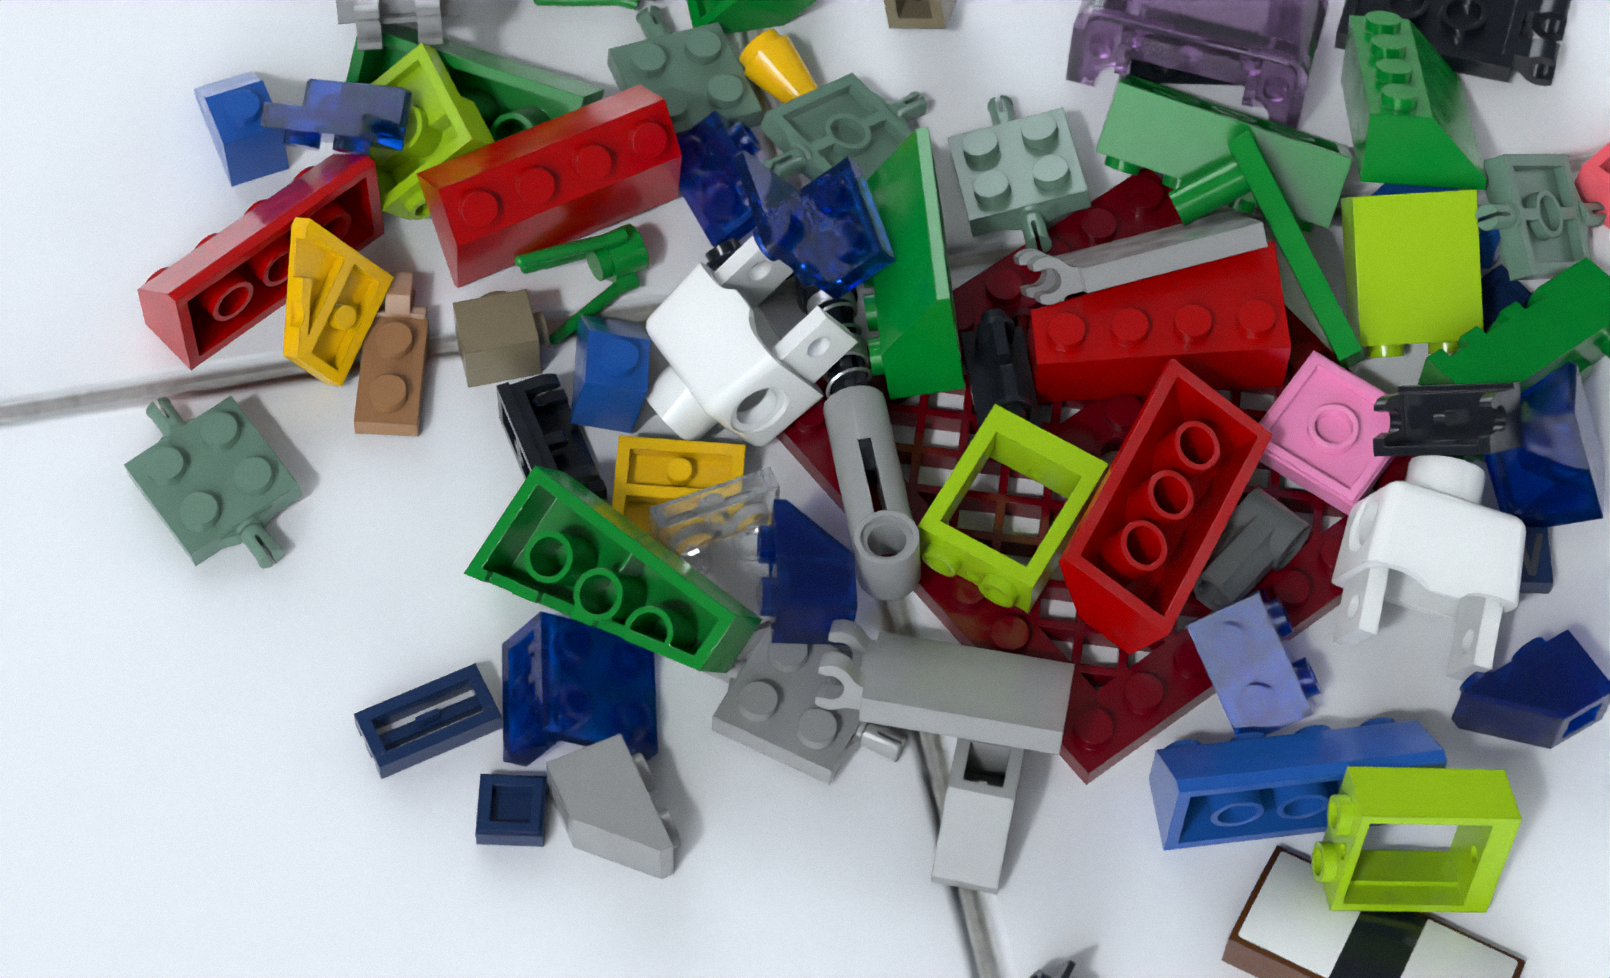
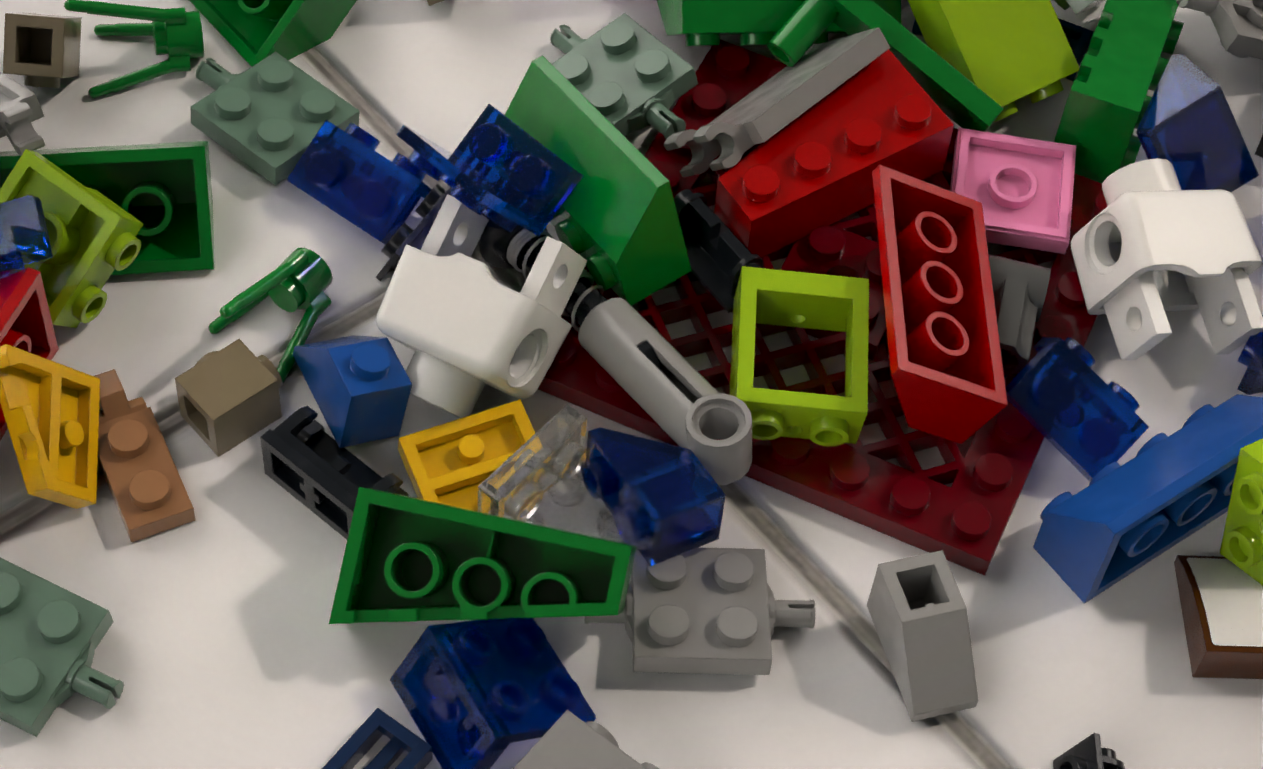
camera: 30 degrees left, 5 degrees down
red slope [416,84,682,288] -> none
yellow cone [739,29,819,104] -> none
sand green plate [760,73,927,208] -> none
light grey tile [815,619,1075,755] -> none
black hinge [1373,381,1524,457] -> none

